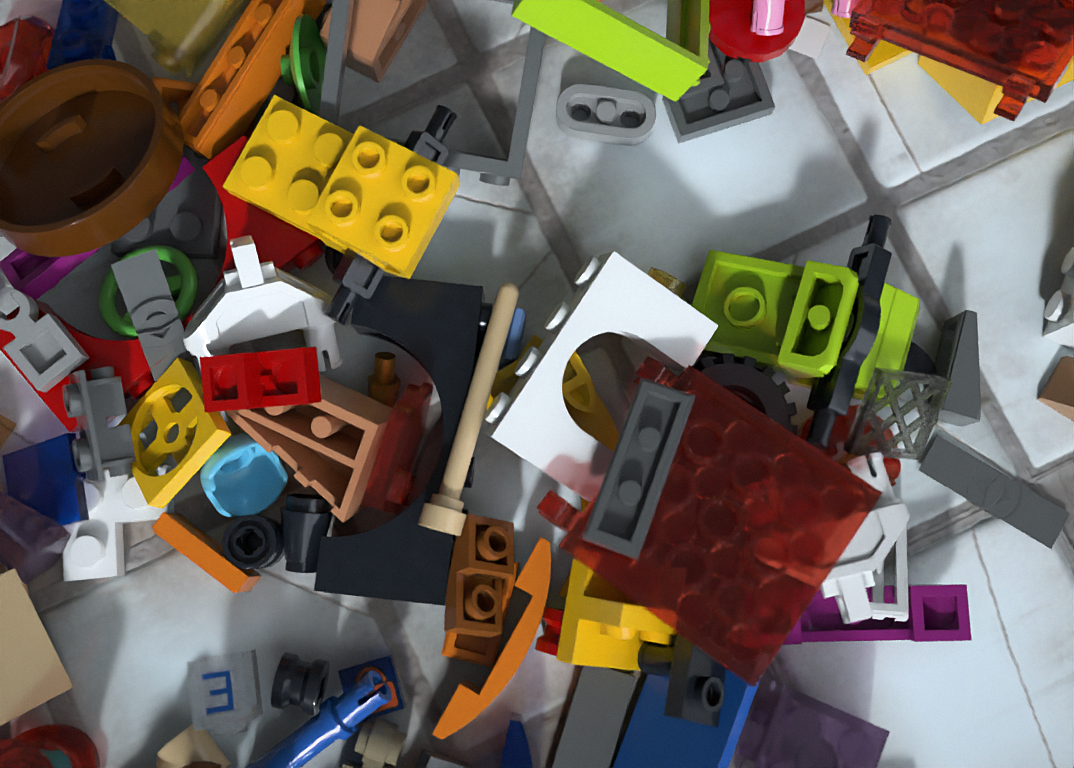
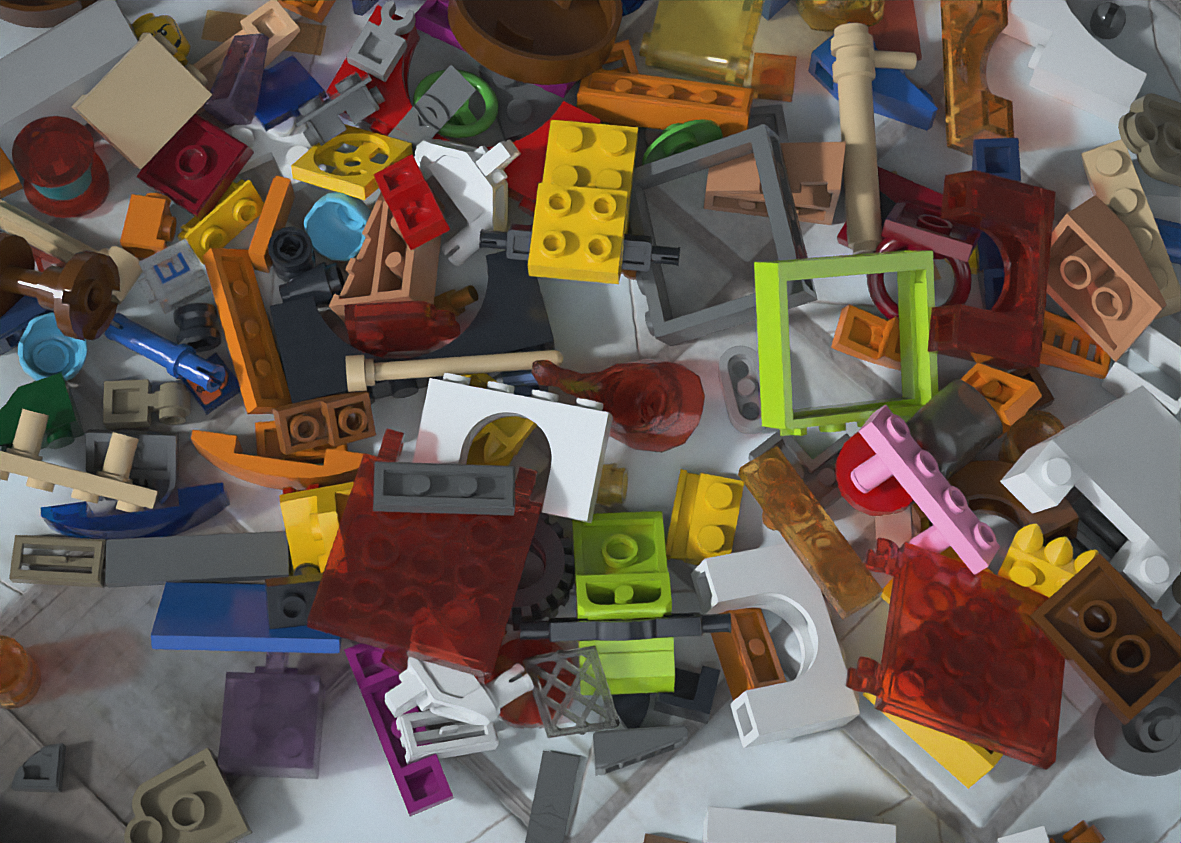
camera: 70 degrees right, 10 degrees down
none -> orange brick [120,193,177,265]
none -> dark red tile [136,113,254,220]
none -> yellow hinge [177,179,264,265]
none -> orange plate [202,248,292,414]
none -> clear red hat [531,359,705,453]
none -> black panel [654,666,721,724]
none -> yellow plate [666,469,745,565]
none -> white arch [691,540,860,748]
none -> orange slope [711,608,787,701]
none -> clear orange plate [738,446,883,620]

